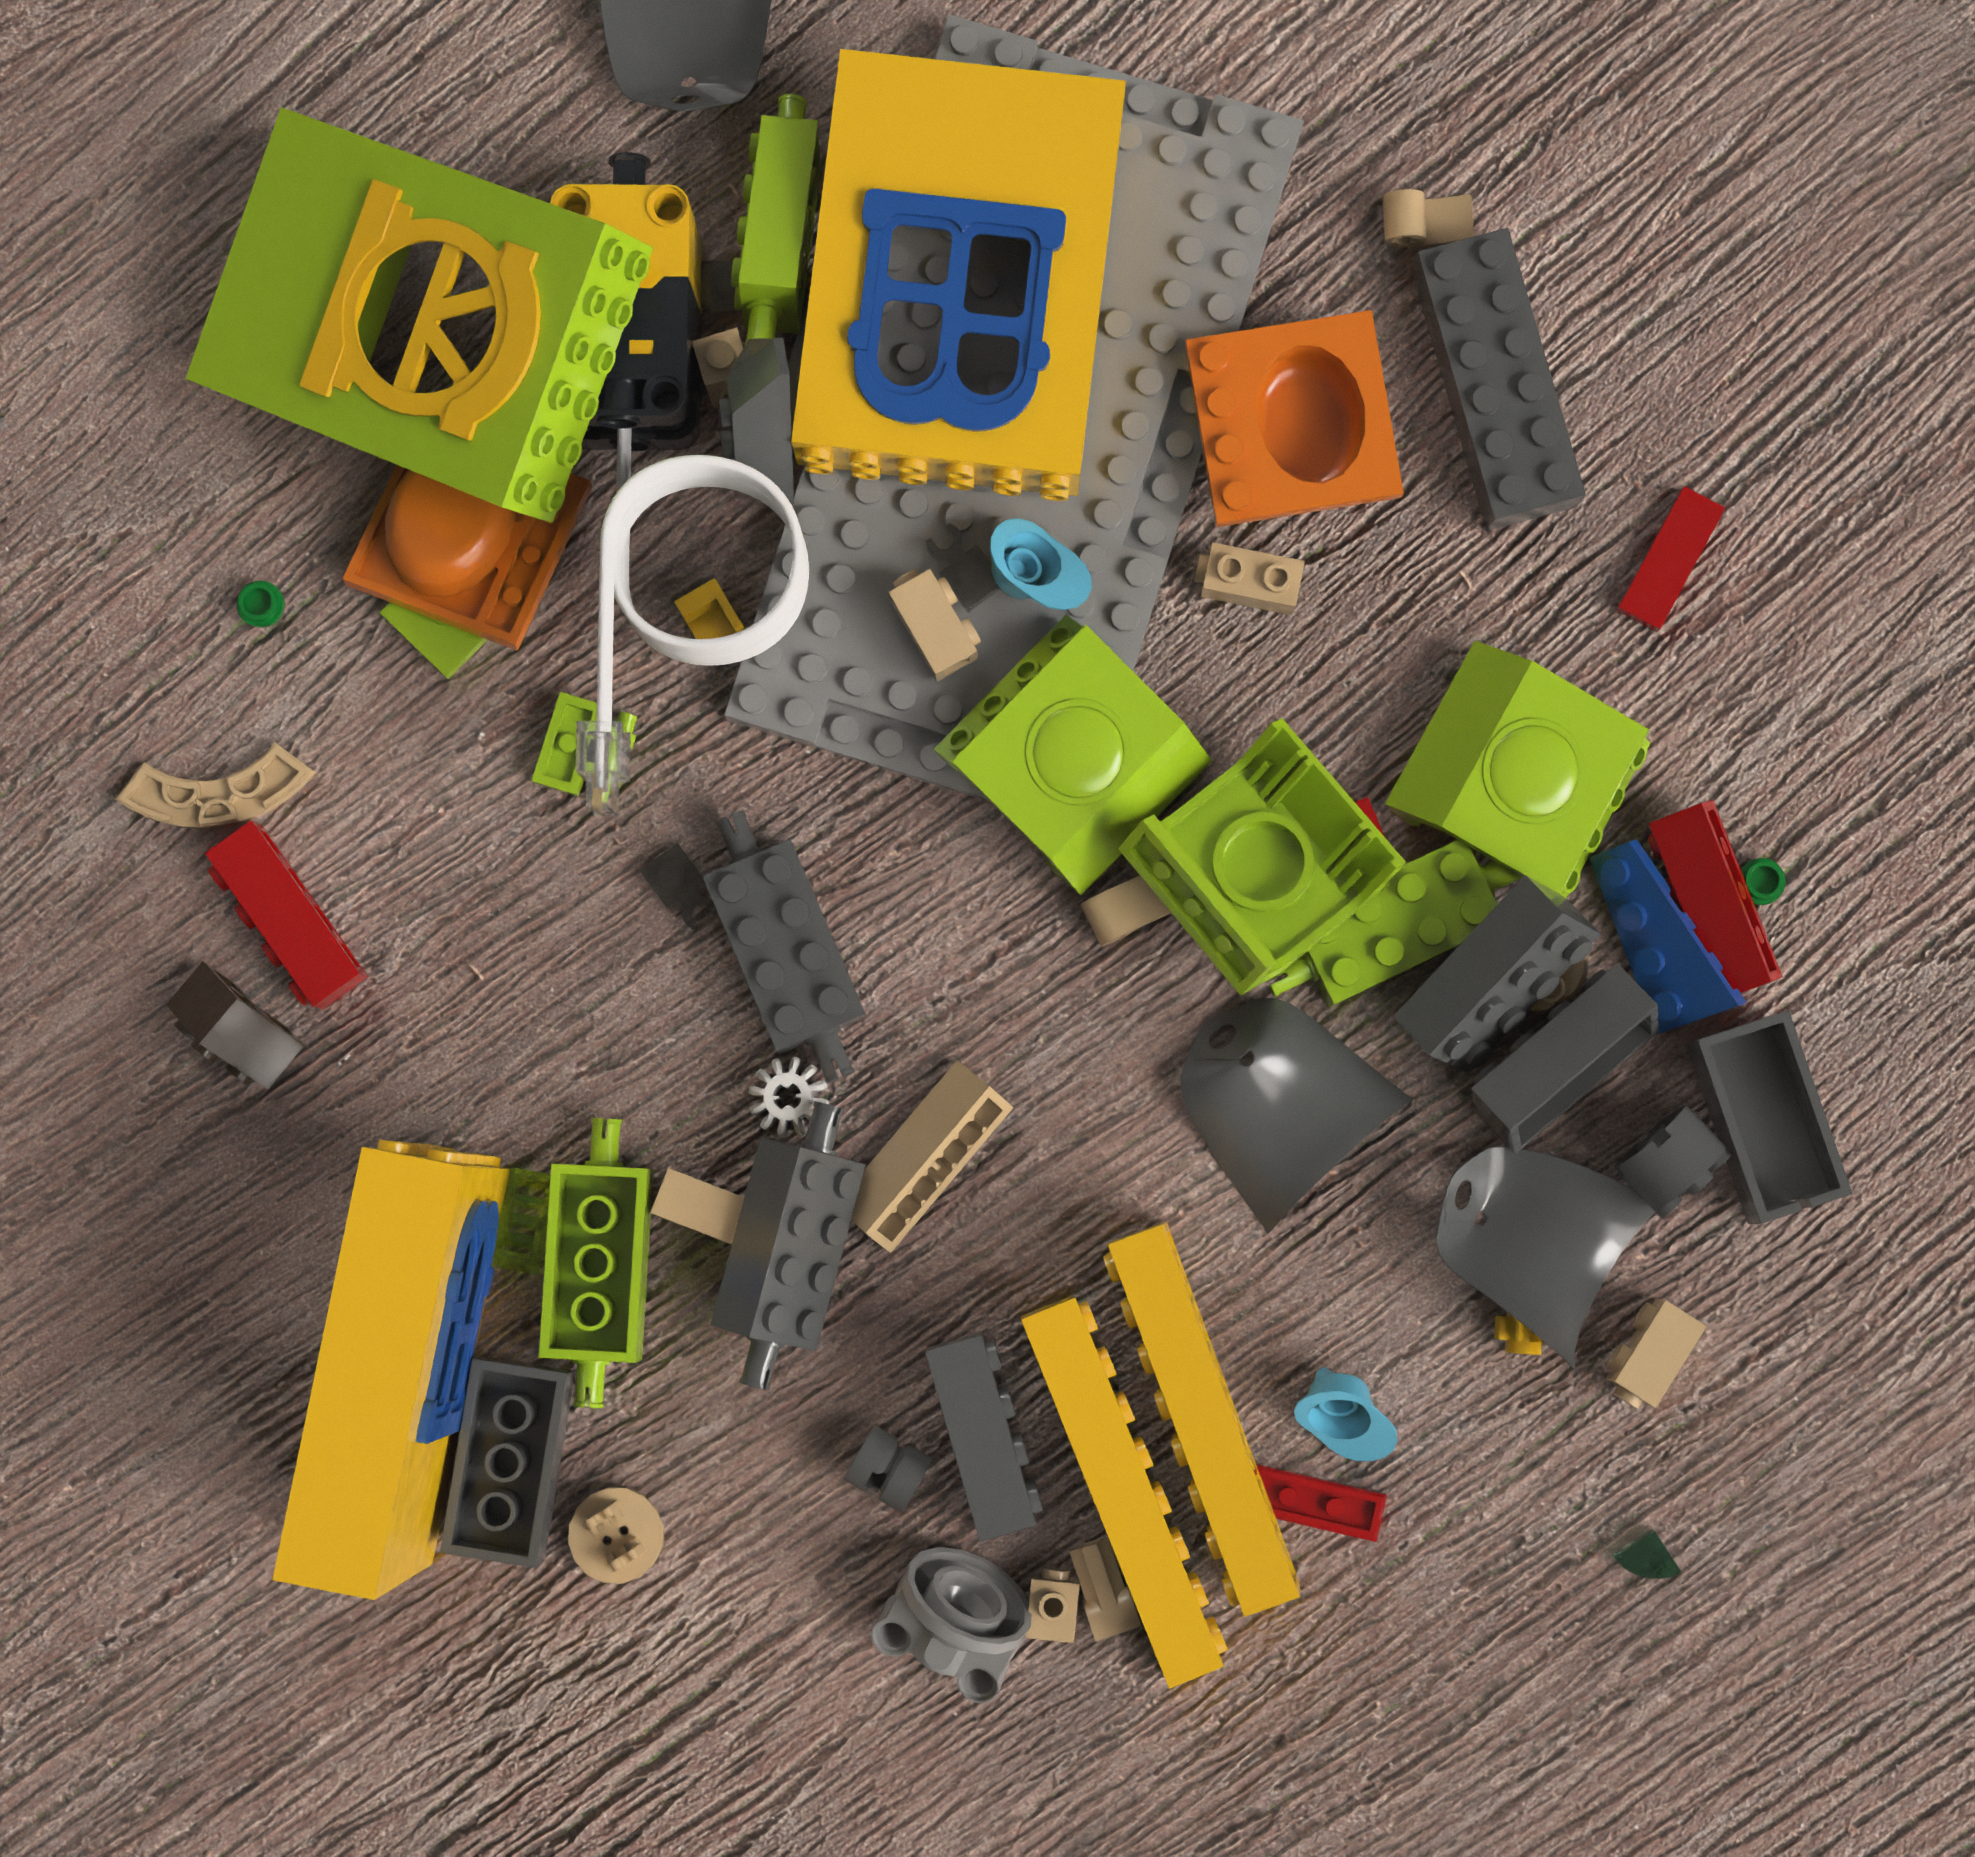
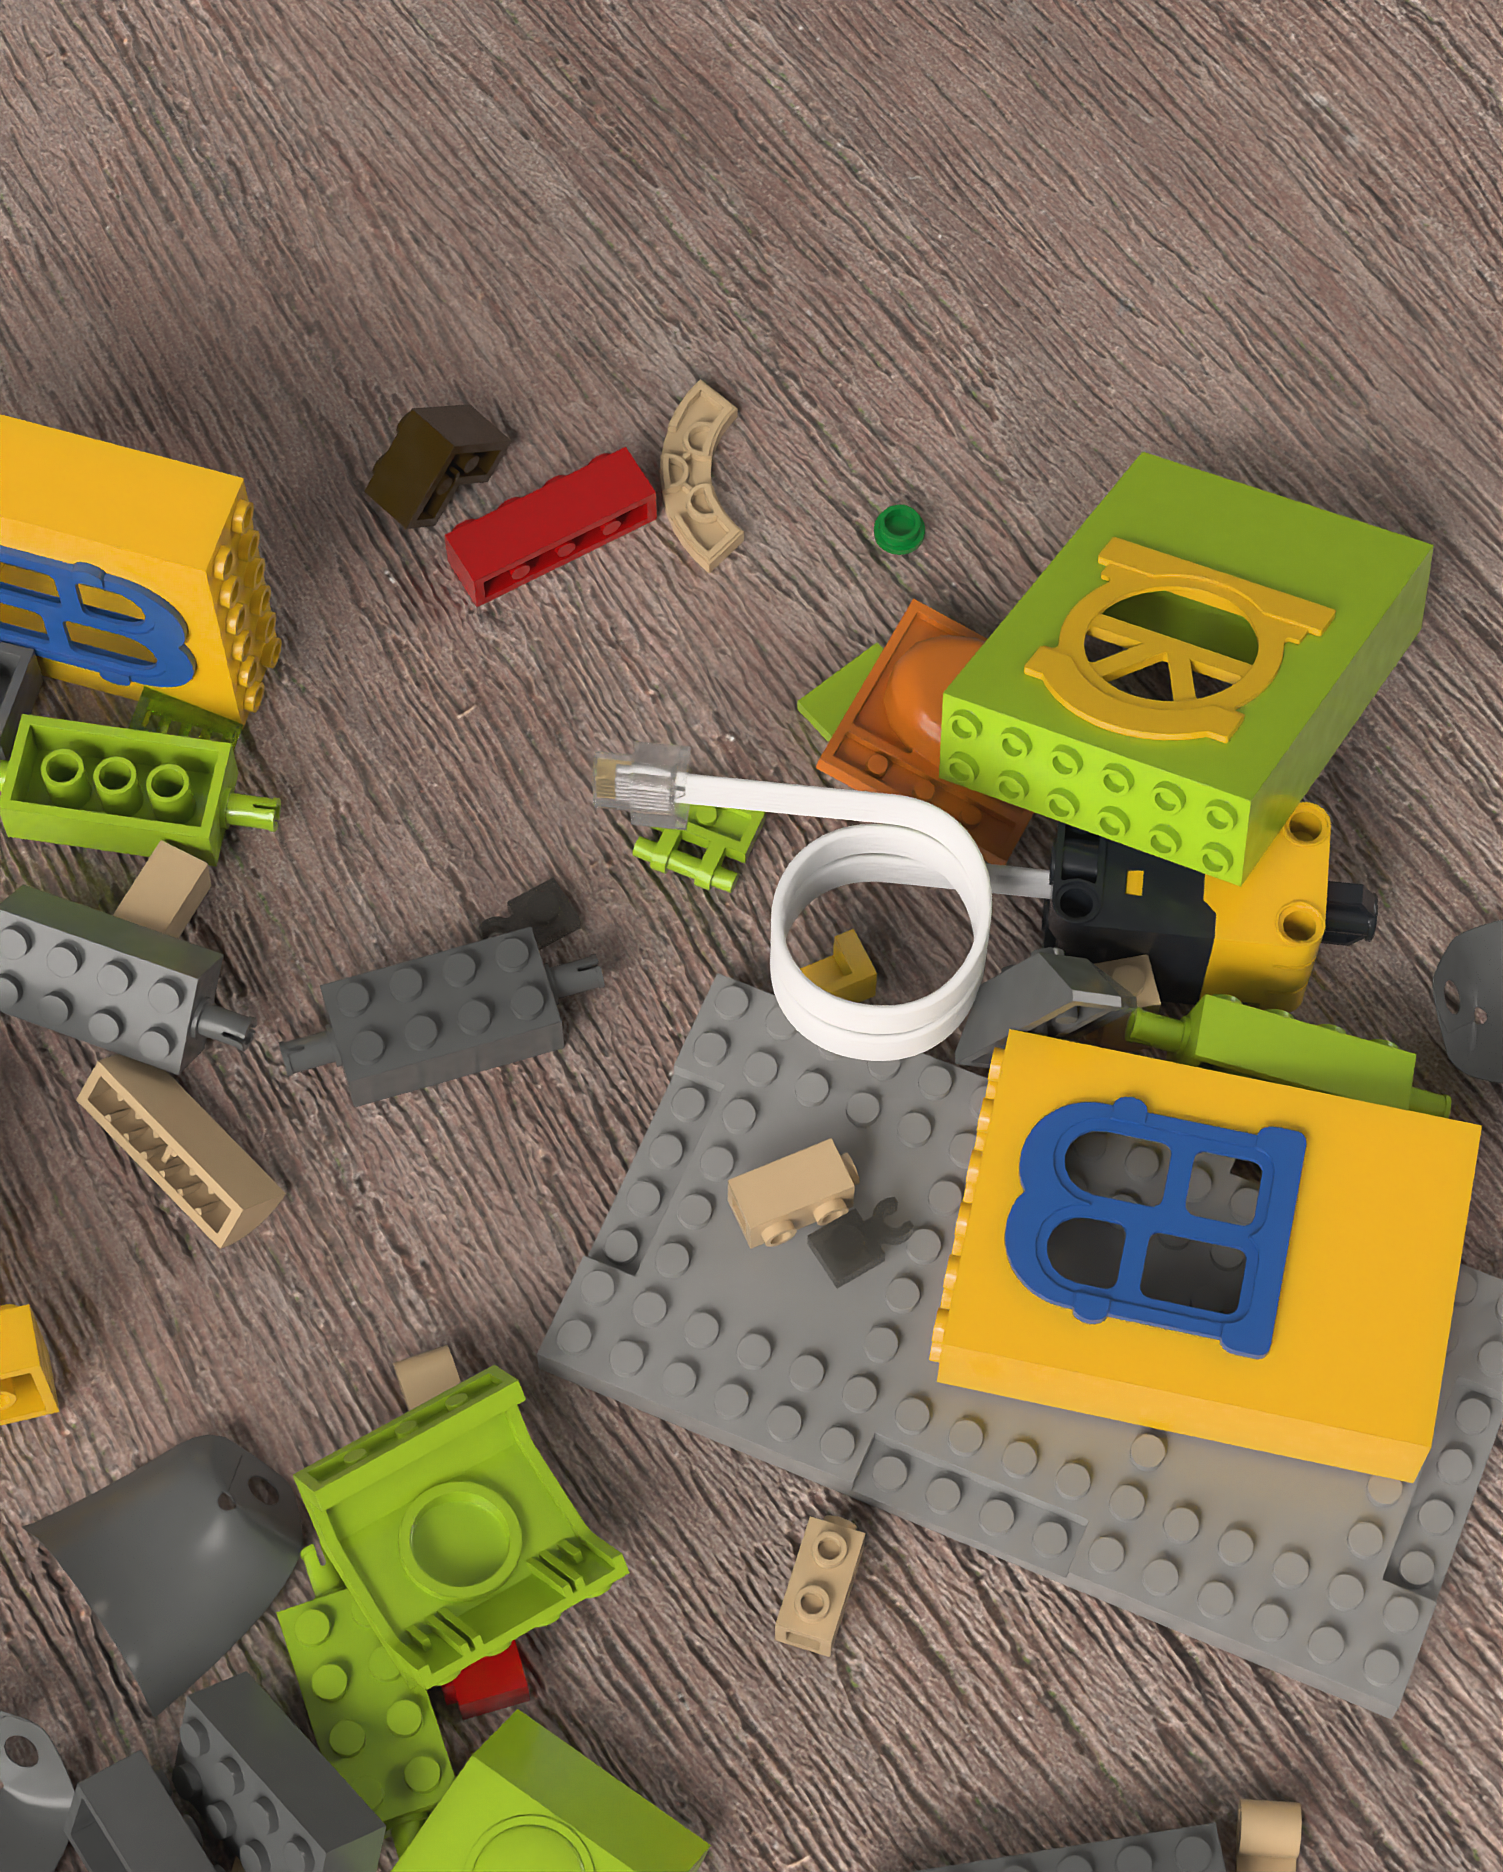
camera: 90 degrees right, 20 degrees down
white gear [748,1057,829,1138] -> none
lime panel [934,614,1212,895] -> none
medium azure piece [990,518,1092,610] -> none
orange piece [1185,310,1404,527] -> none

